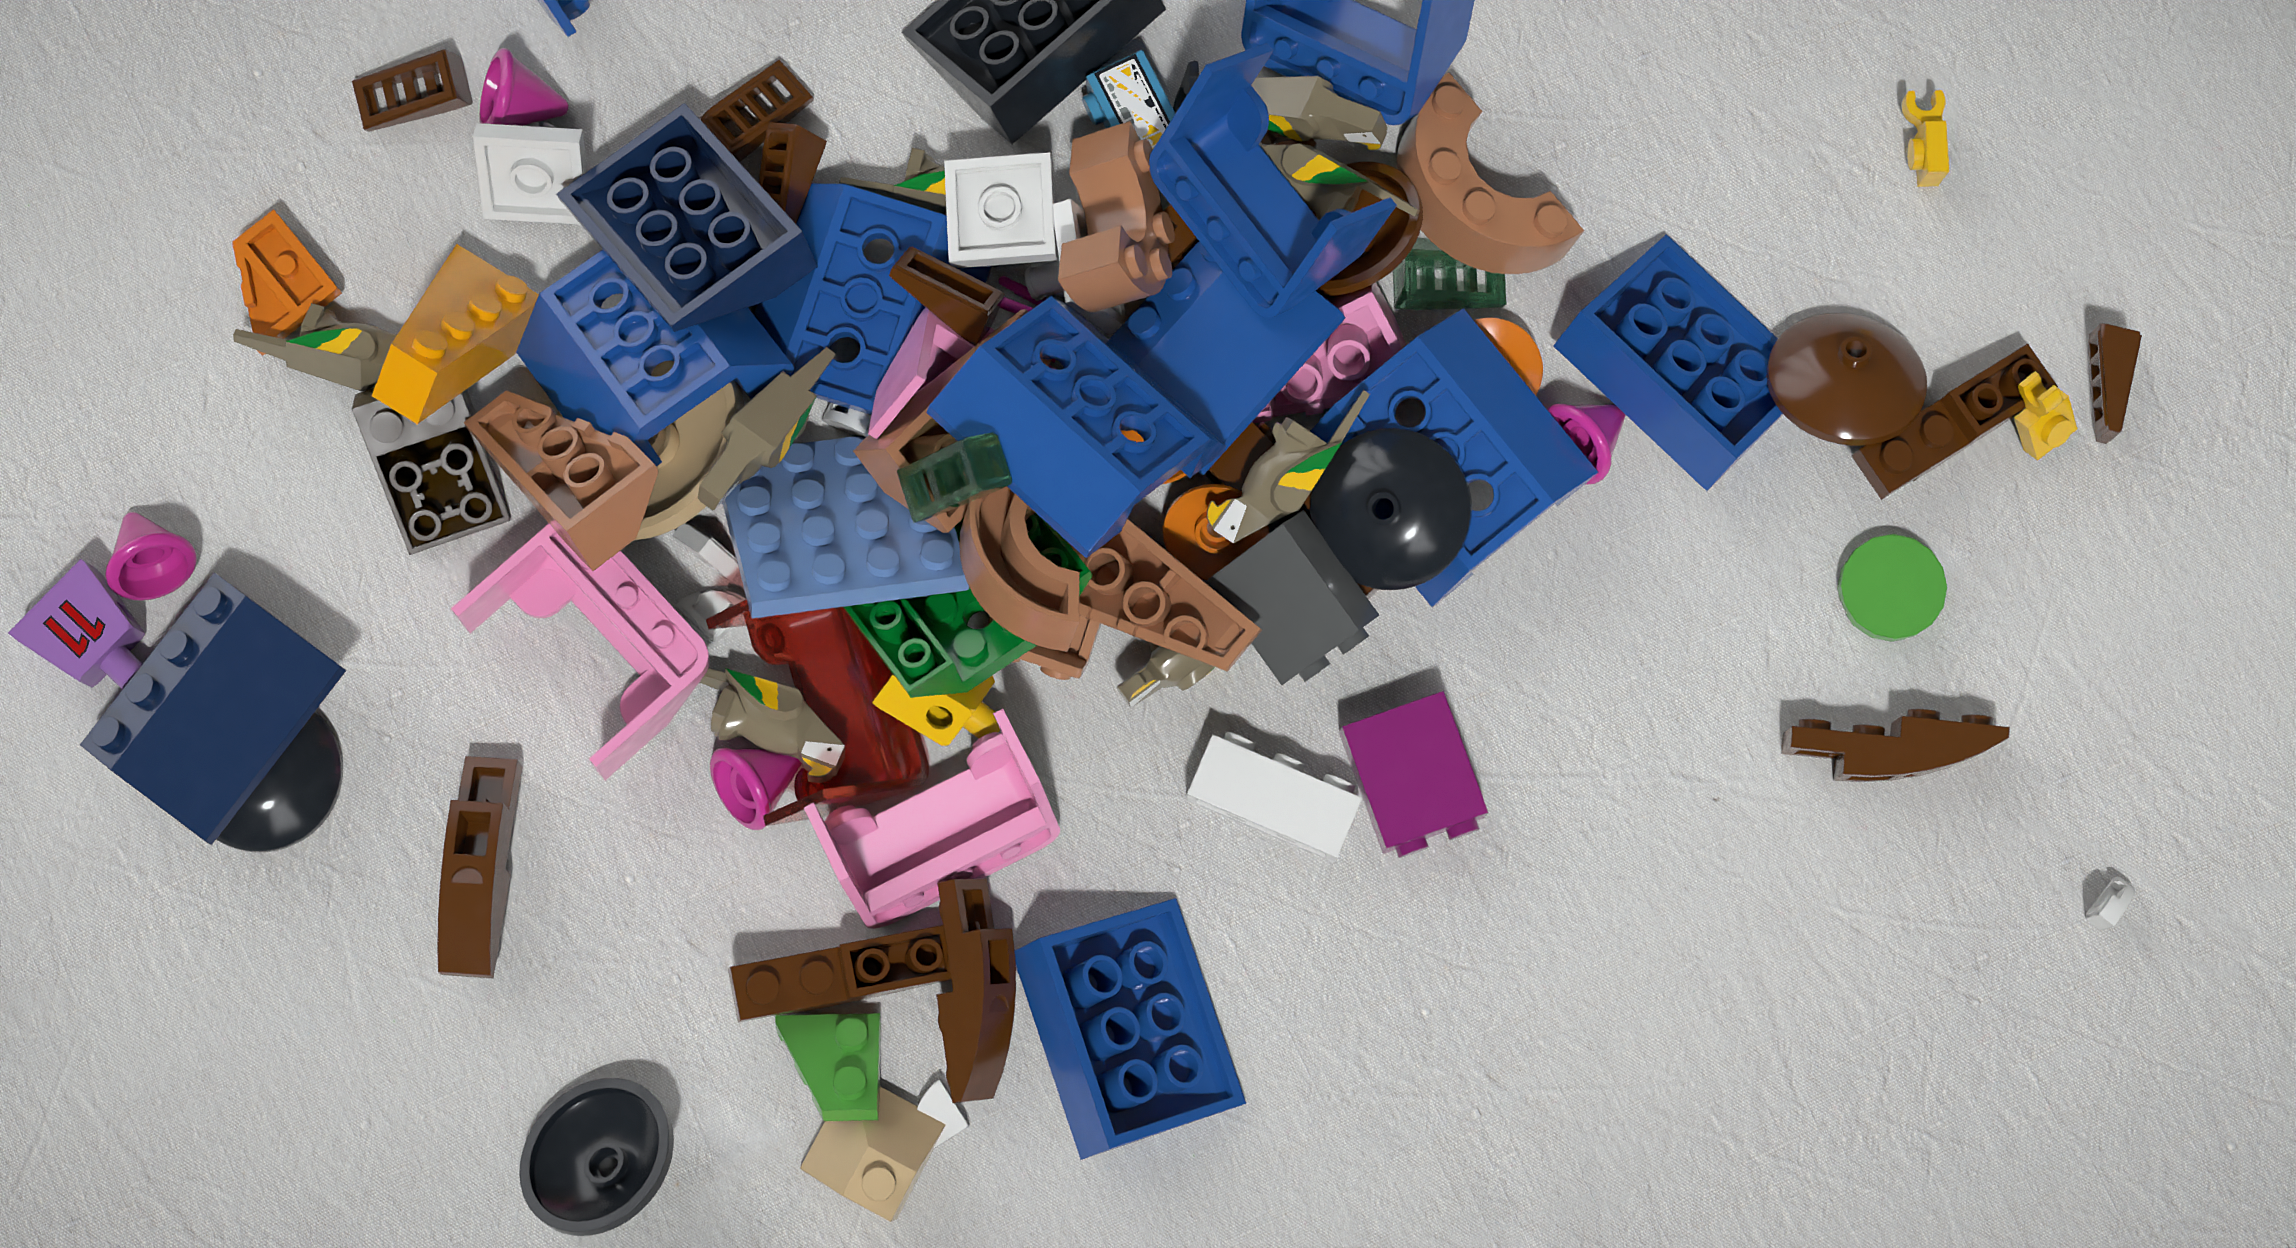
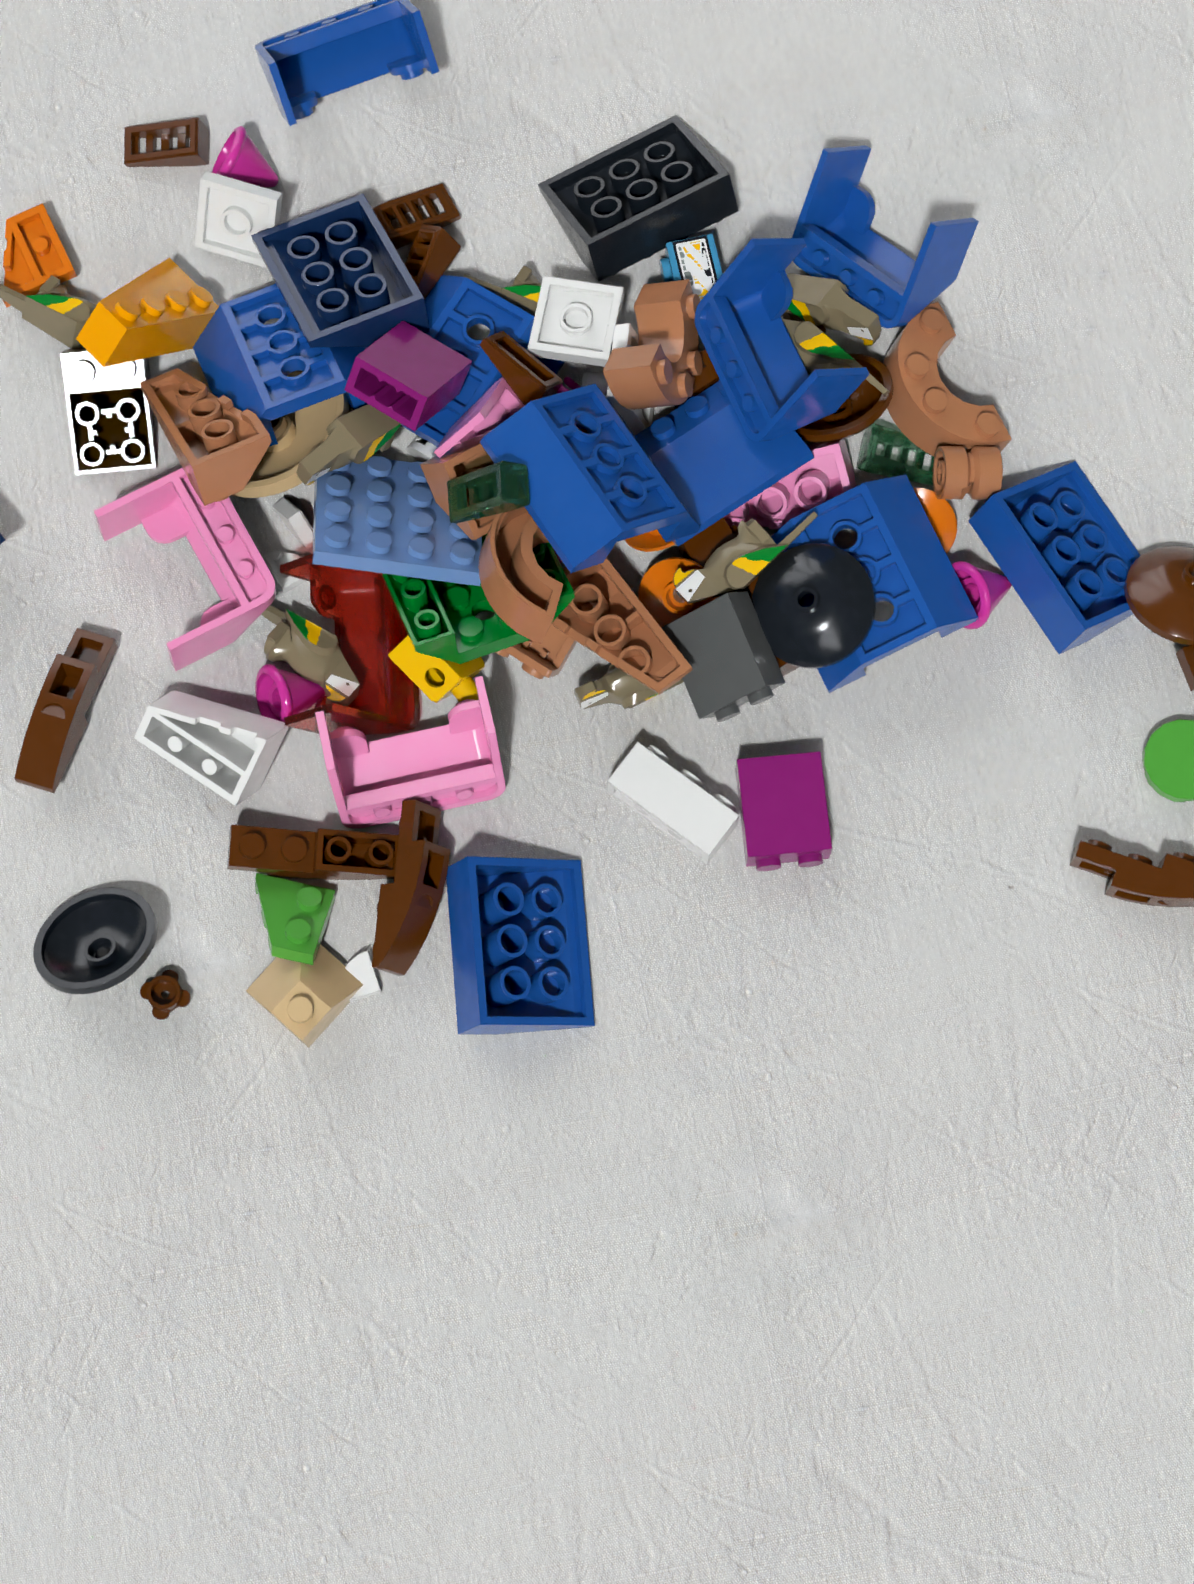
camera: 15 degrees right, 5 degrees down
none -> white wedge [134,690,290,806]
none -> reddish brown plate [140,970,191,1020]
none -> magenta brick [344,321,472,432]
none -> nougat wheel [933,446,1003,500]

